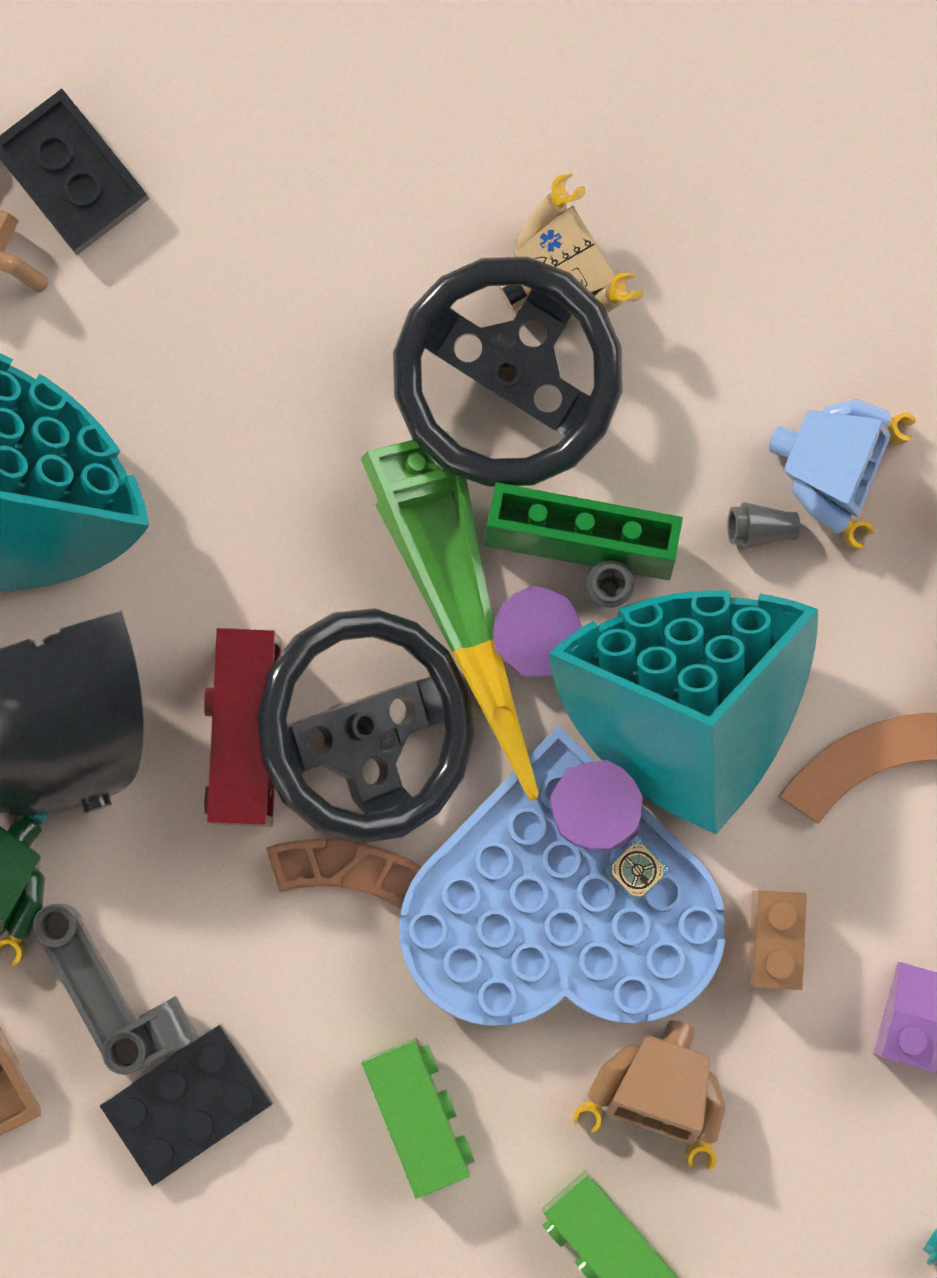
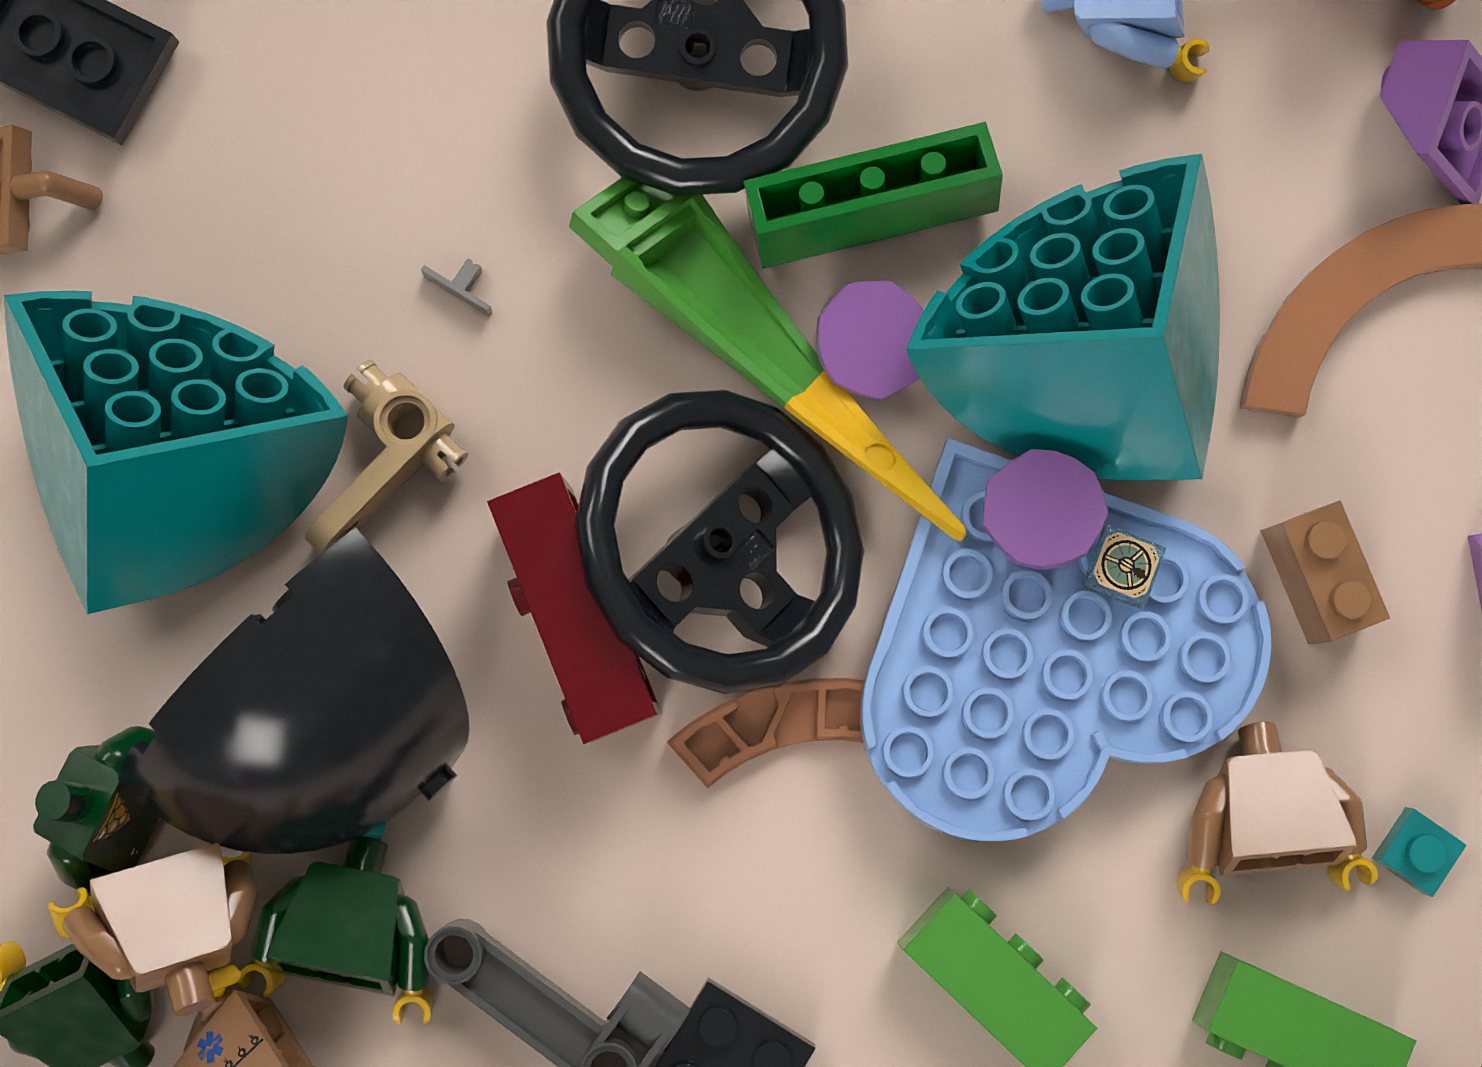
camera: 25 degrees left, 0 degrees up
dark grey cone [587,560,634,608] -> none
dark grey cone [727,502,800,549] -> none
none -> tan piece [305,360,469,554]
none -> light grey piece [421,258,492,317]
none -> teal plate [1372,807,1467,897]

